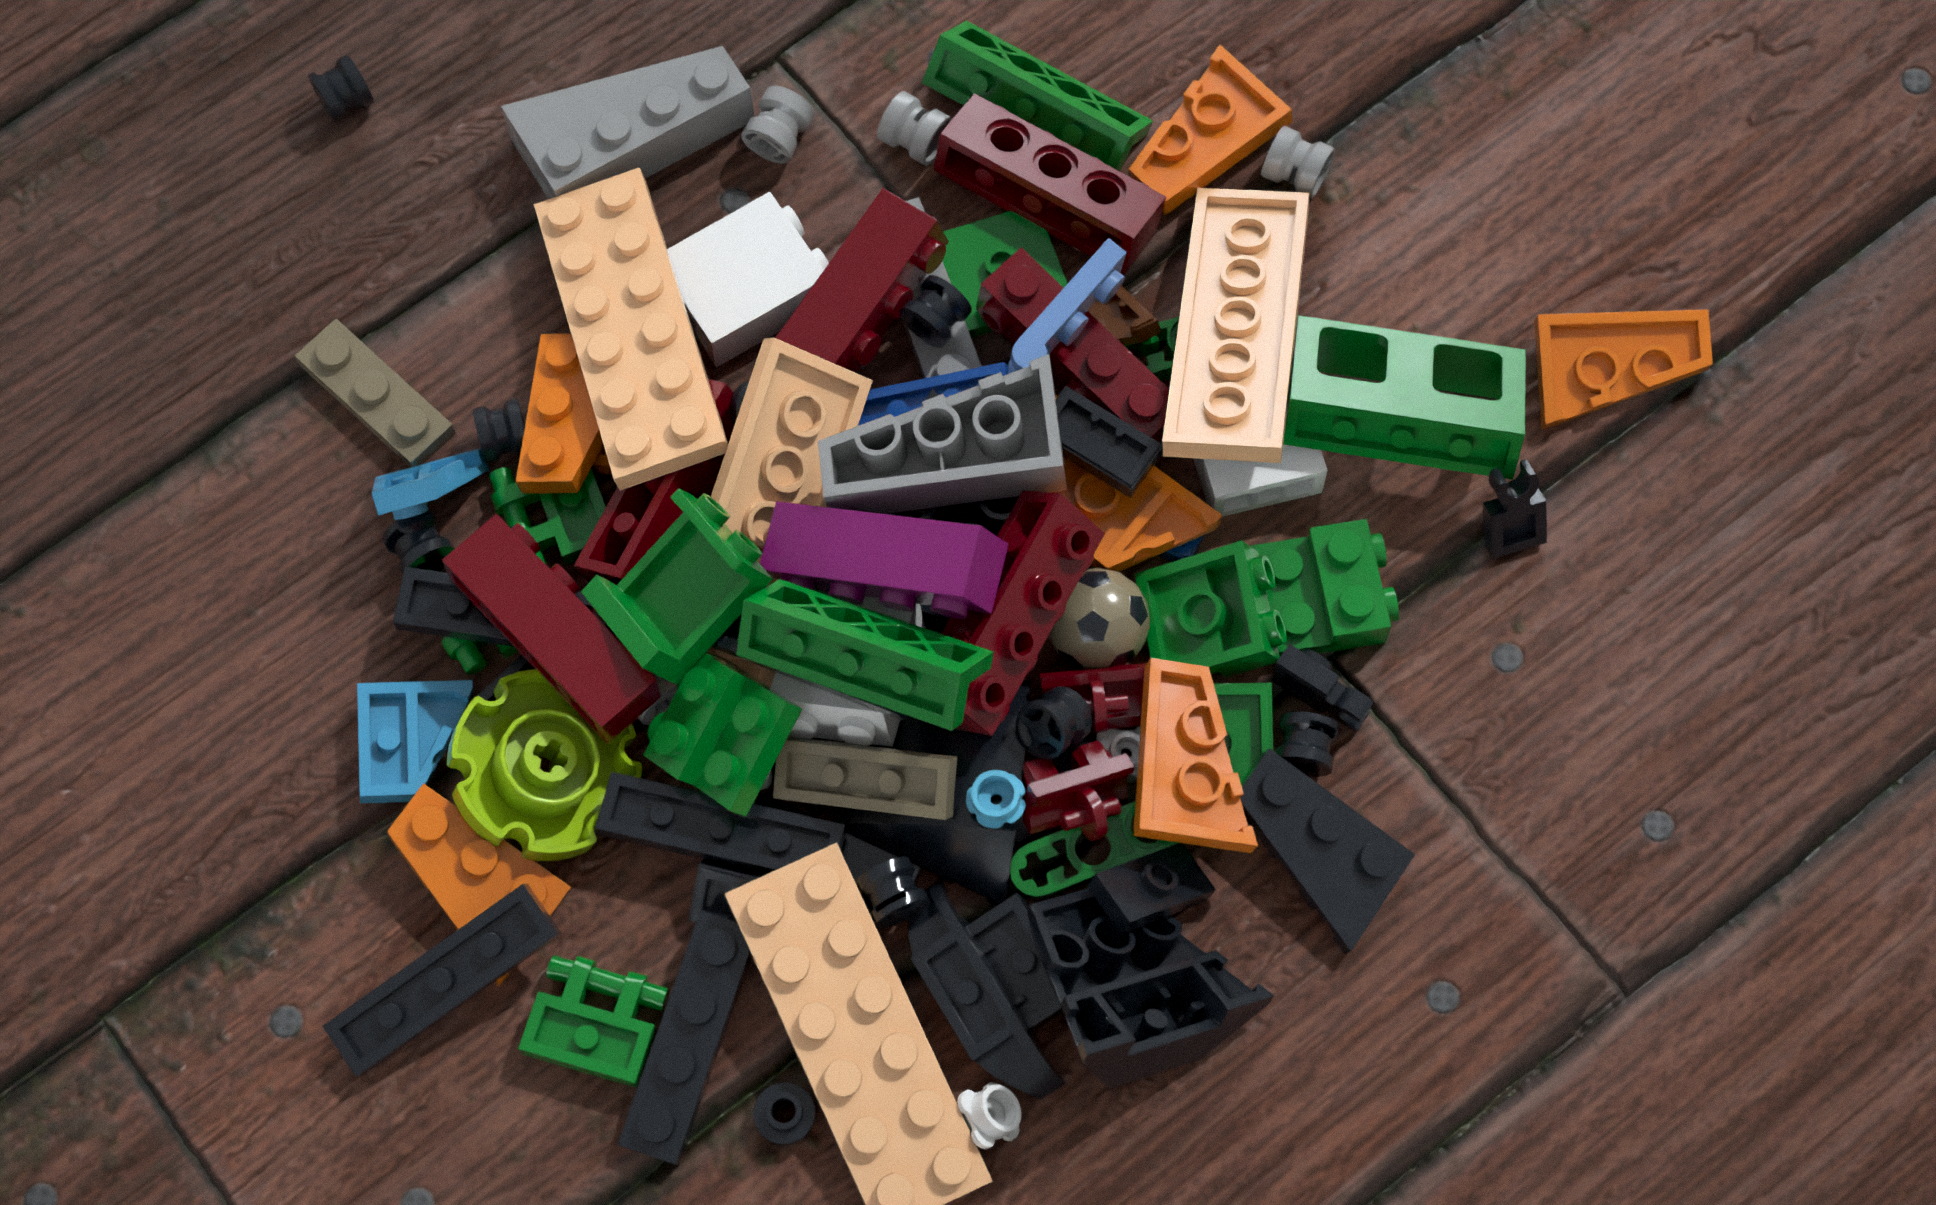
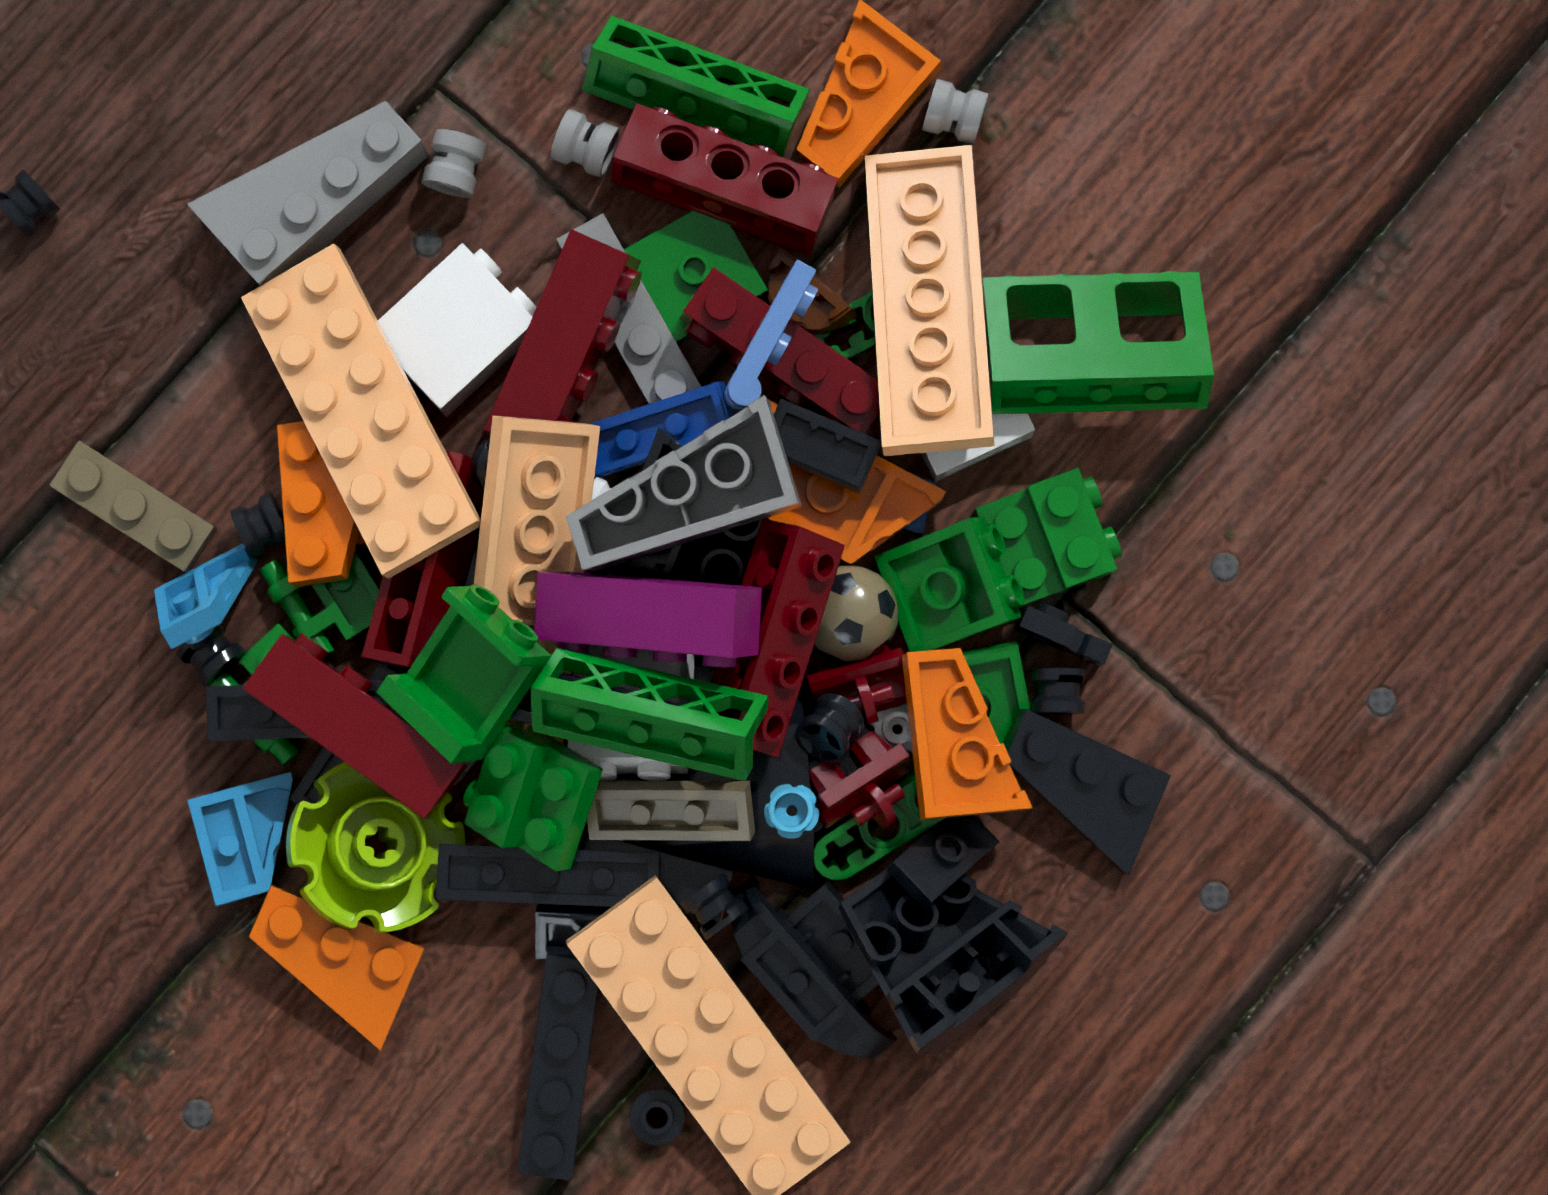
camera: 10 degrees left, 15 degrees up
black plate [322,884,562,1077] -> none
green plate [518,955,670,1088] -> none
black wheel [899,275,972,348] -> none
white plate [958,1082,1021,1149] -> none
black plate [1483,459,1547,559] -> none
orange wing [1534,309,1713,430] -> none

